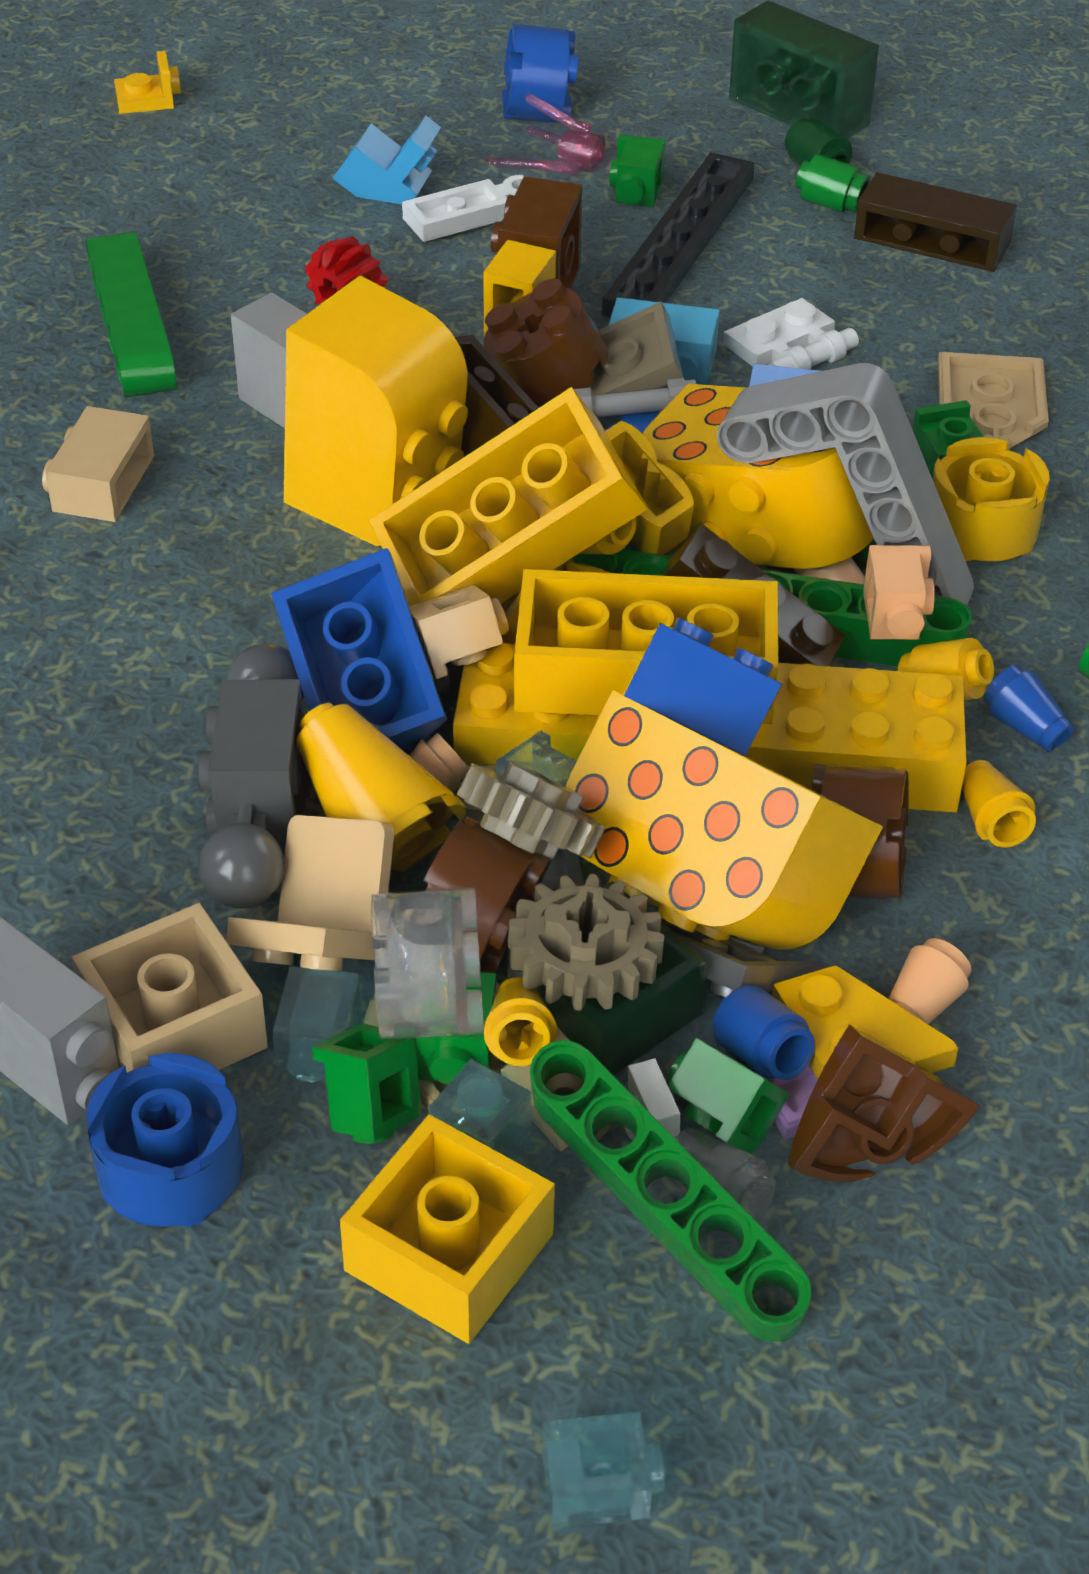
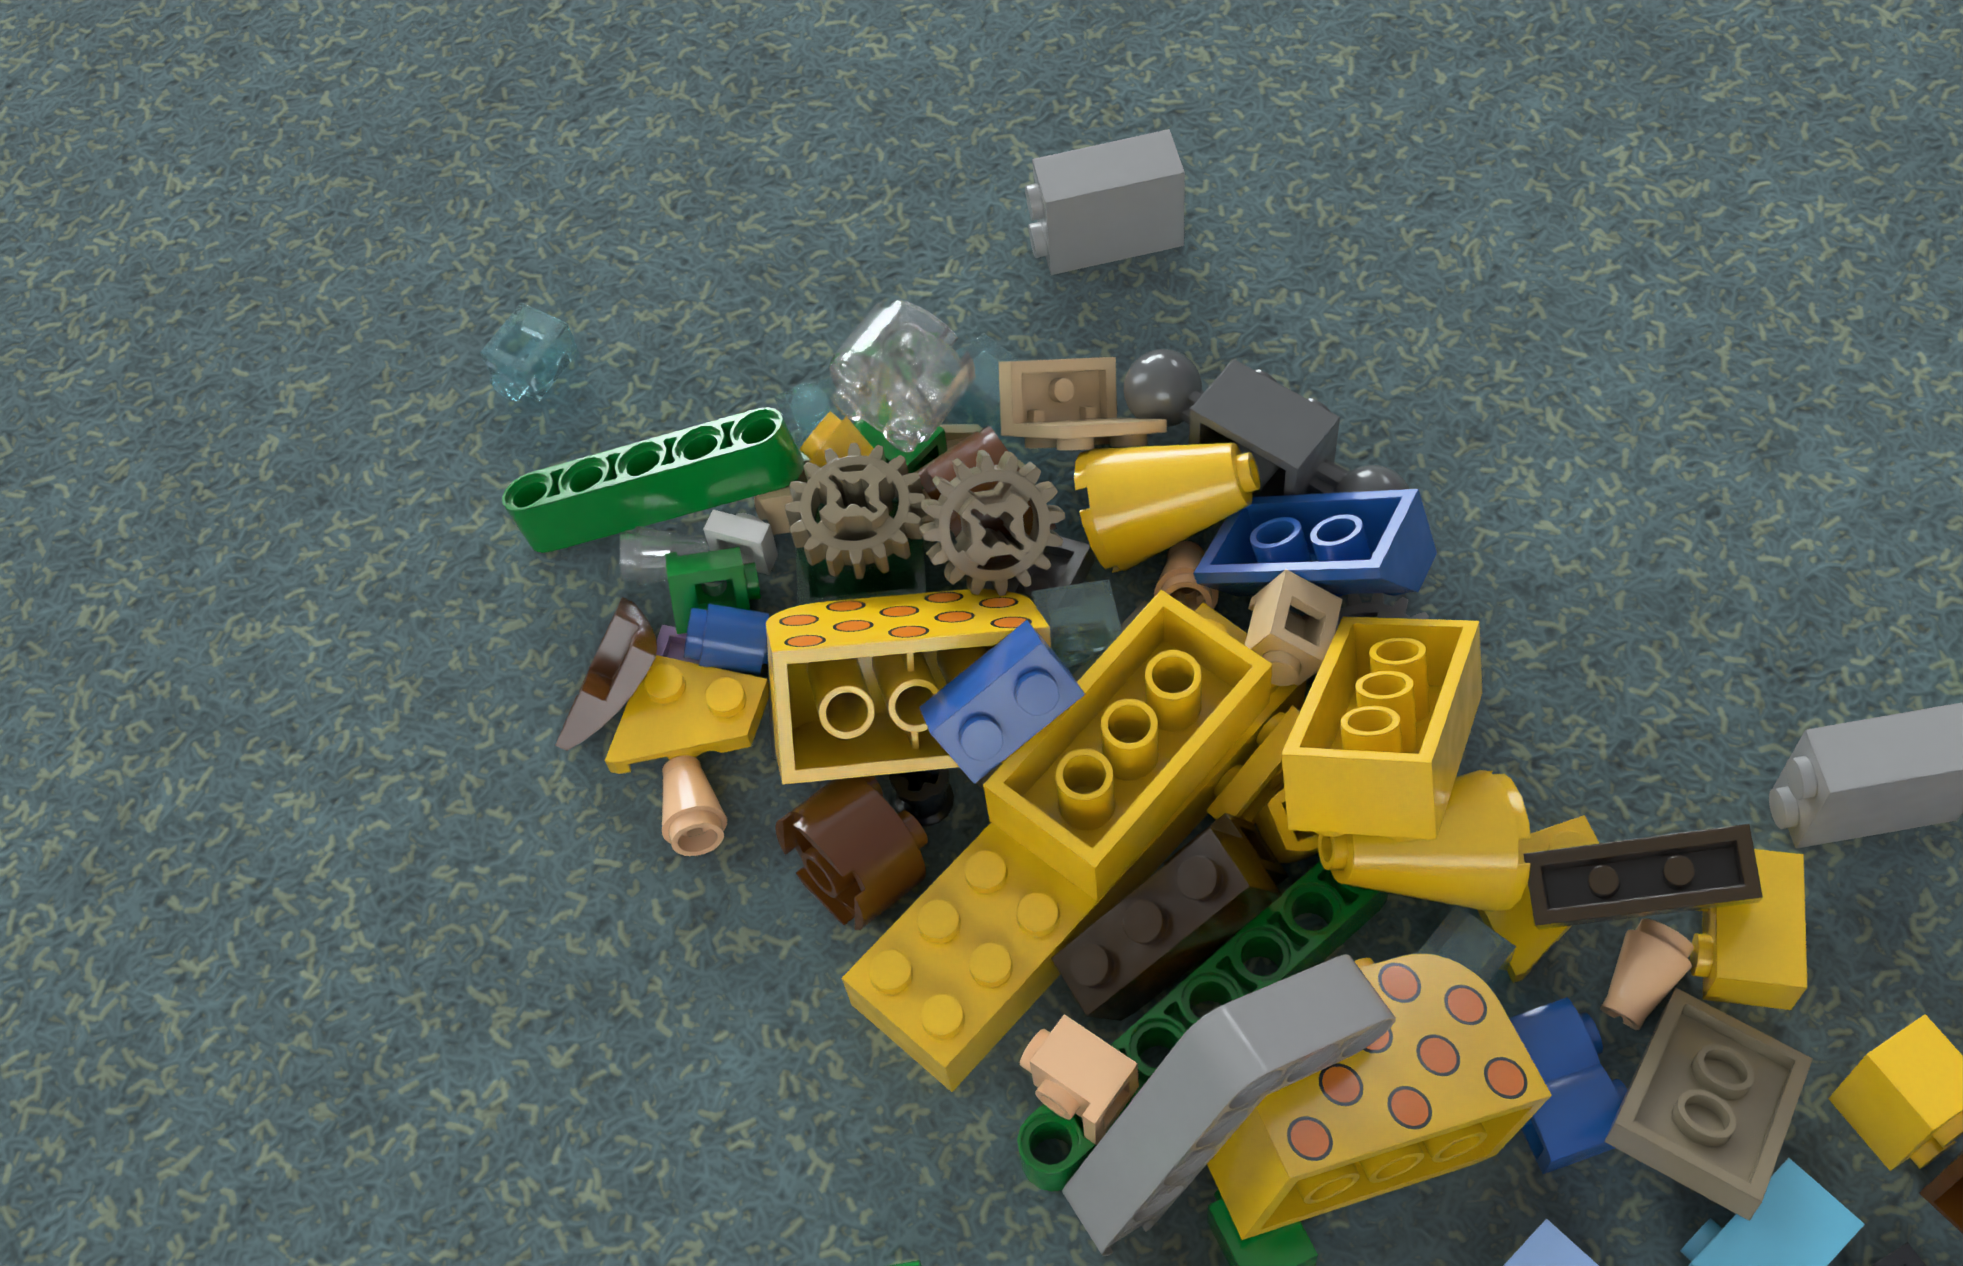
camera: 135 degrees right, 15 degrees up
tan brick [42,406,154,522] -> none
tan brick [71,903,268,1072] -> none
blue brick [86,1053,244,1227] -> none
yellow brick [284,275,468,547] -> none
yellow brick [340,1114,555,1344] -> none
reddish brown brick [484,278,608,407] -> none
light grey bar [574,378,696,417] -> none
yellow brick [605,421,694,555] -> none
yellow brick [898,638,994,700] -> none
yellow cone [962,760,1036,848] -> none
blue cone [983,664,1075,753] -> none

